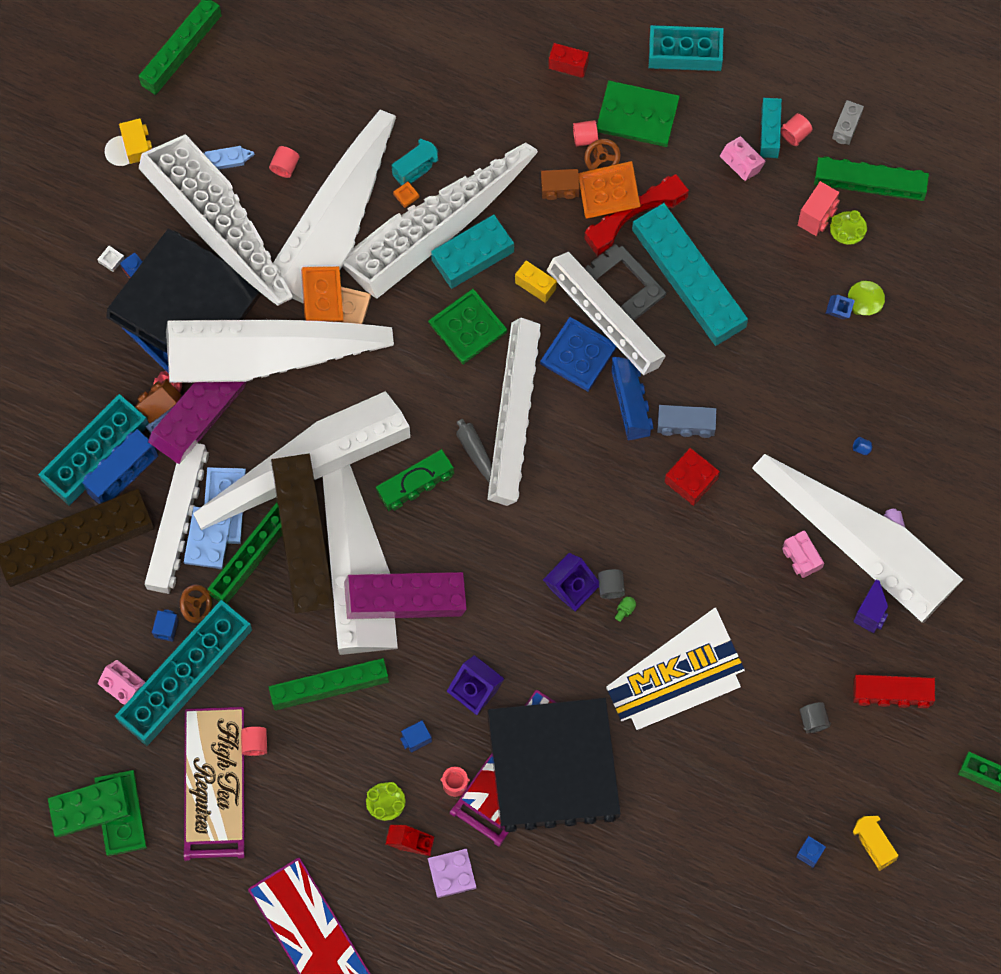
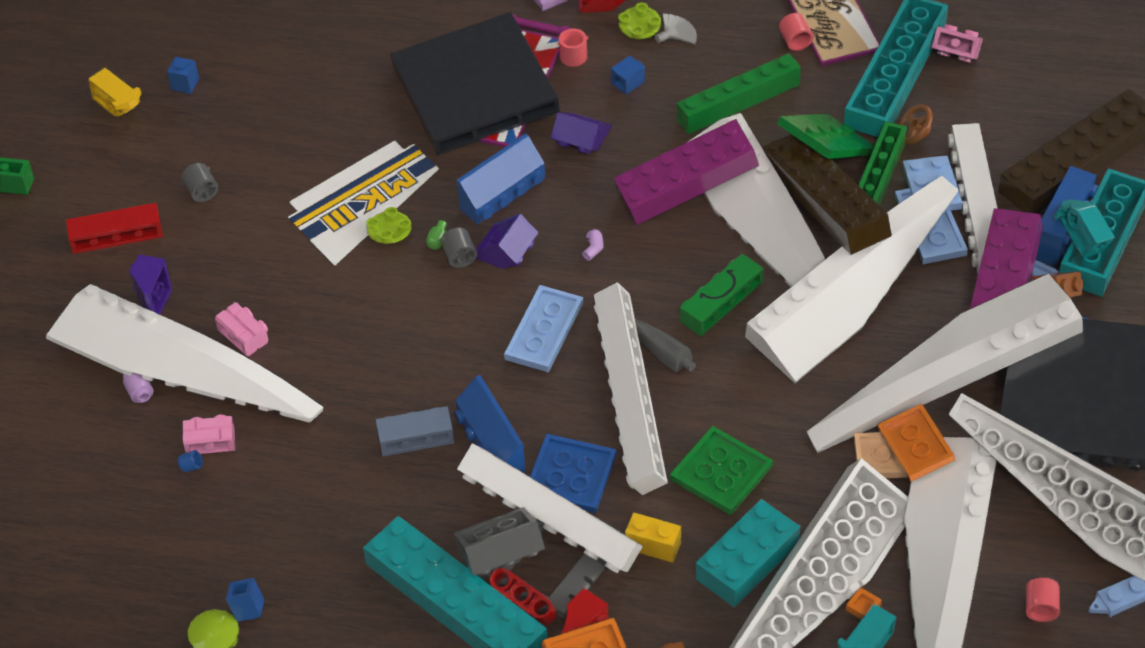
camera: 165 degrees right, 20 degrees down
blue brick [152,610,179,642] -> none
red brick [664,448,720,506] -> none
none -> bright pink brick [183,415,235,454]
none -> lime dish [366,207,412,244]
none -> dark grey brick [453,507,545,576]
none -> slope [457,134,545,225]
none -> red beam [490,568,557,625]
none -> light blue plate [504,285,583,373]
none -> lavender arm [582,229,604,261]
none -> light grey hand [655,14,697,45]
none -> green plate [777,114,875,159]
none -> teal piece [1053,199,1115,258]

